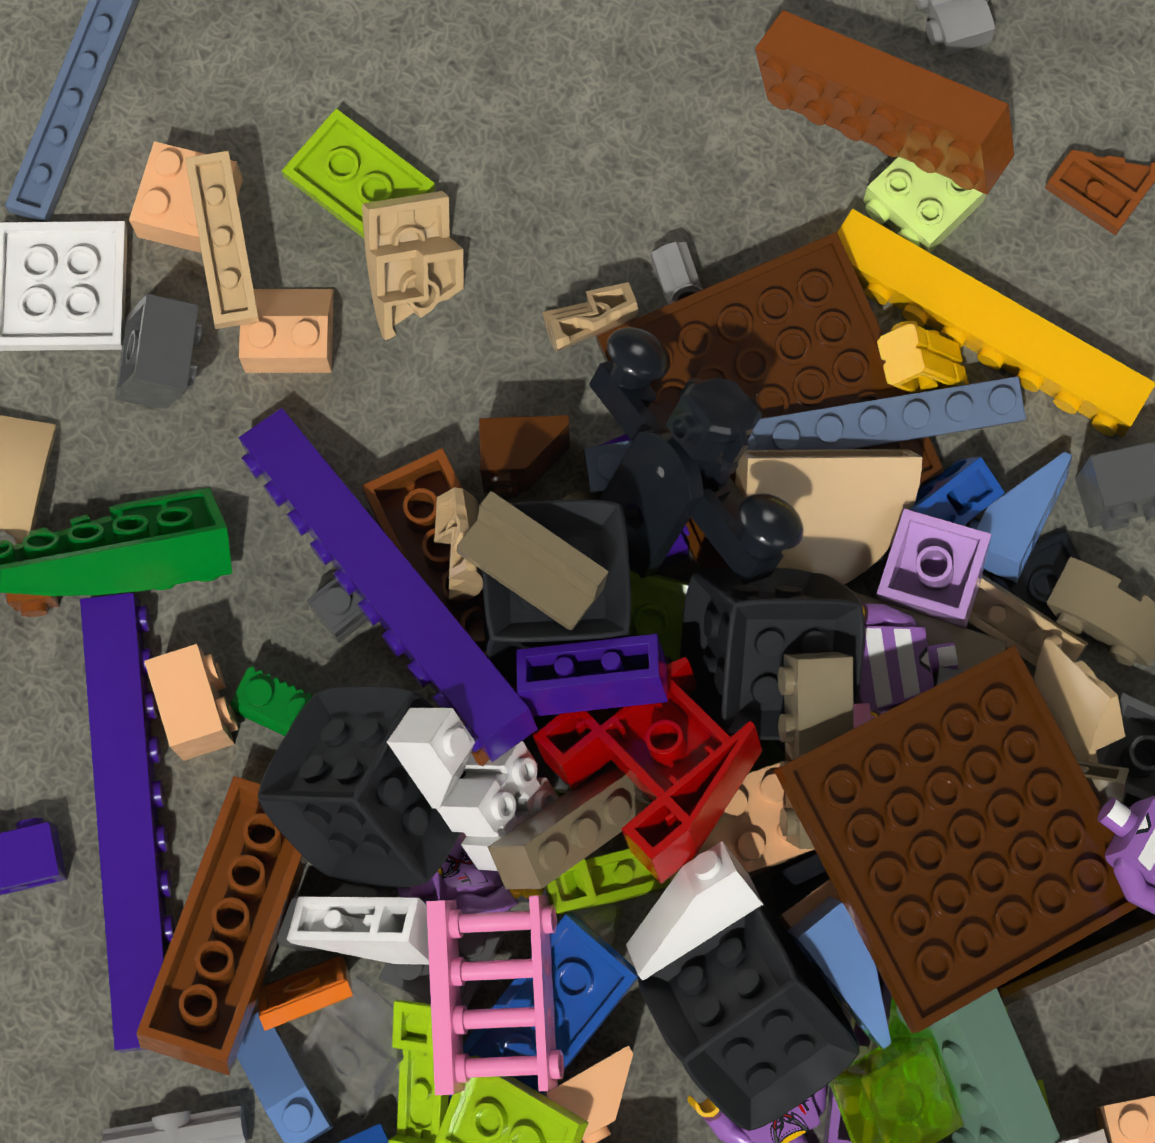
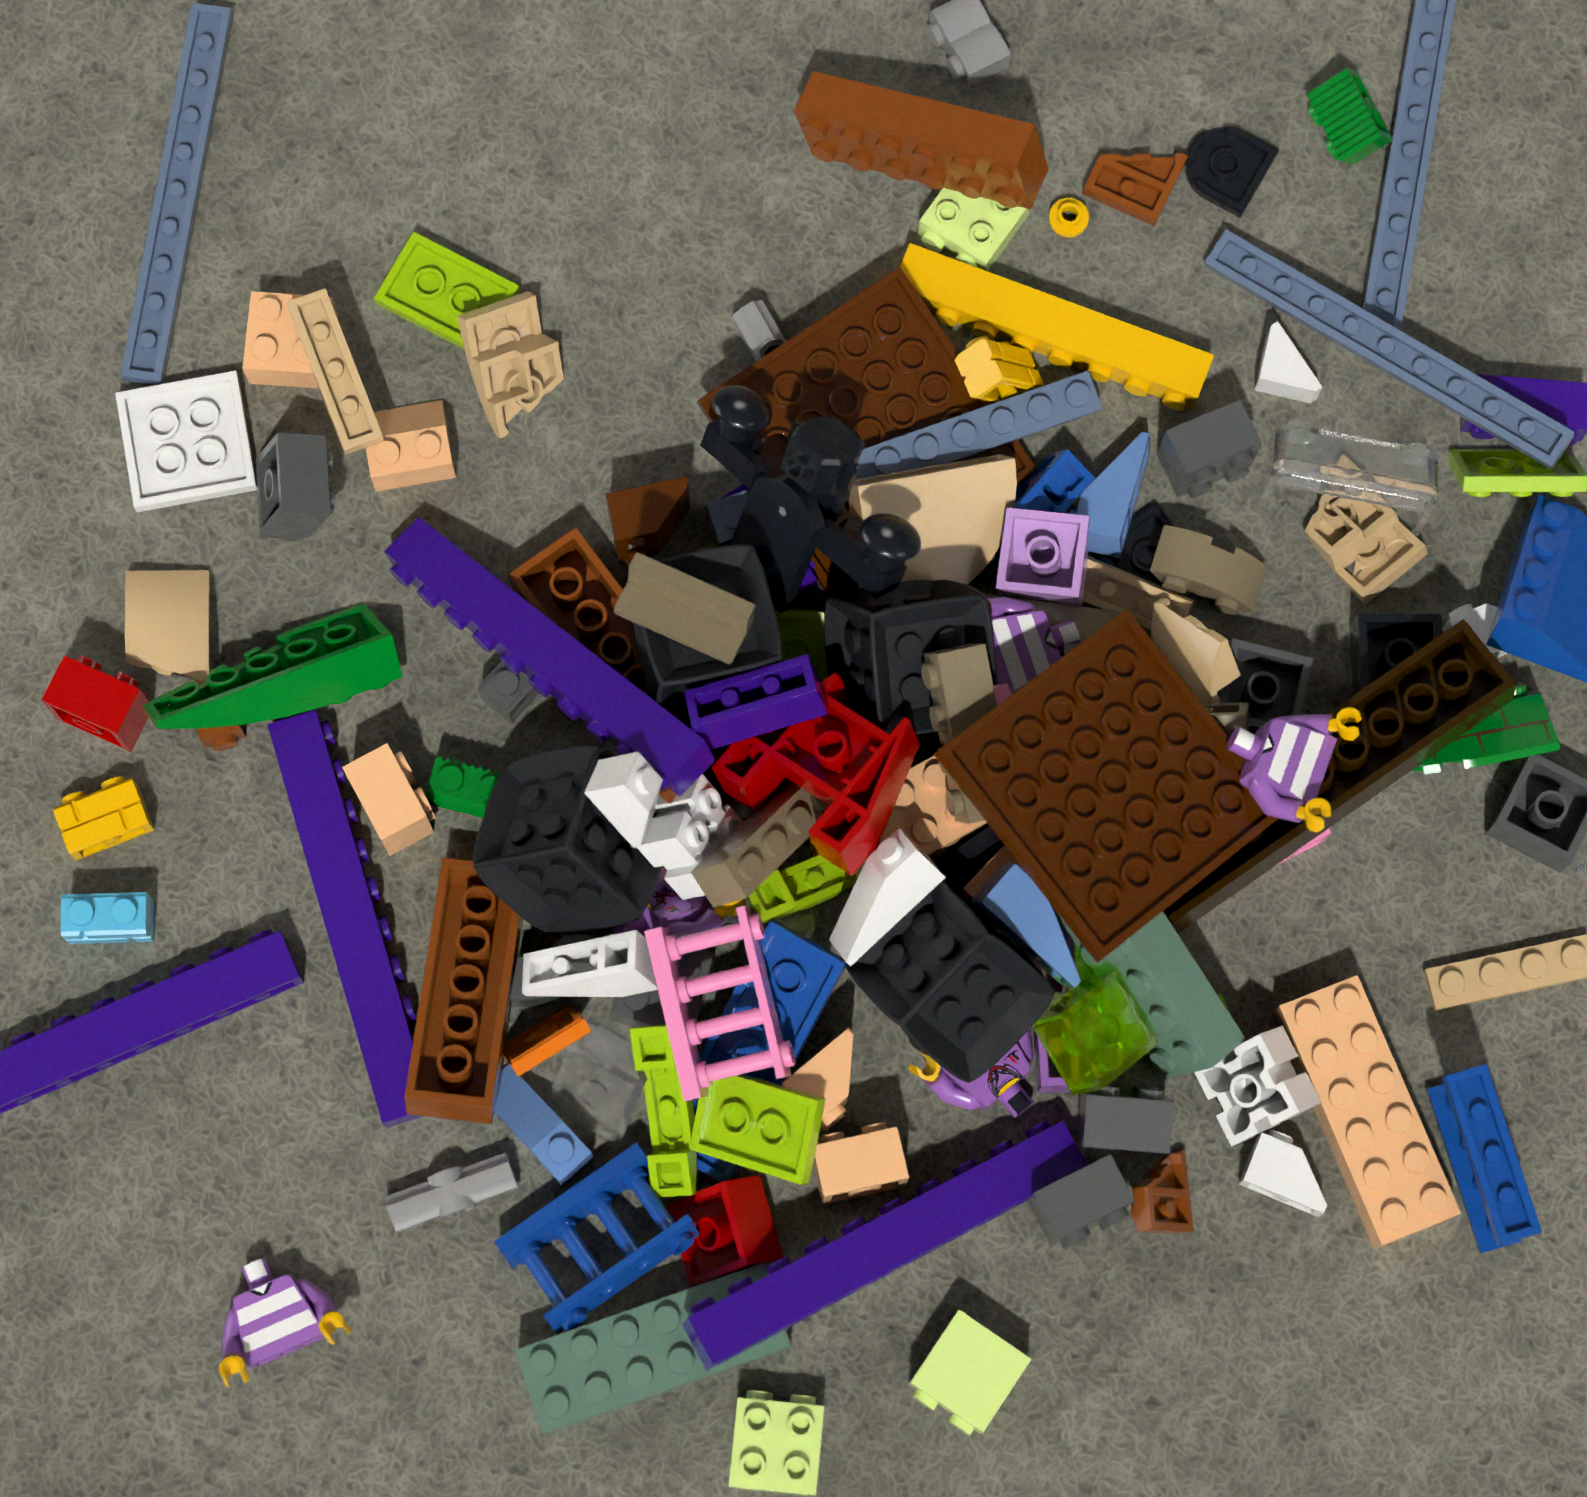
camera: 15 degrees left, 0 degrees up
tan slope [434,487,483,602] -> none
tan slope [542,282,638,352] -> none
none -> yellow plate [1049,198,1089,238]

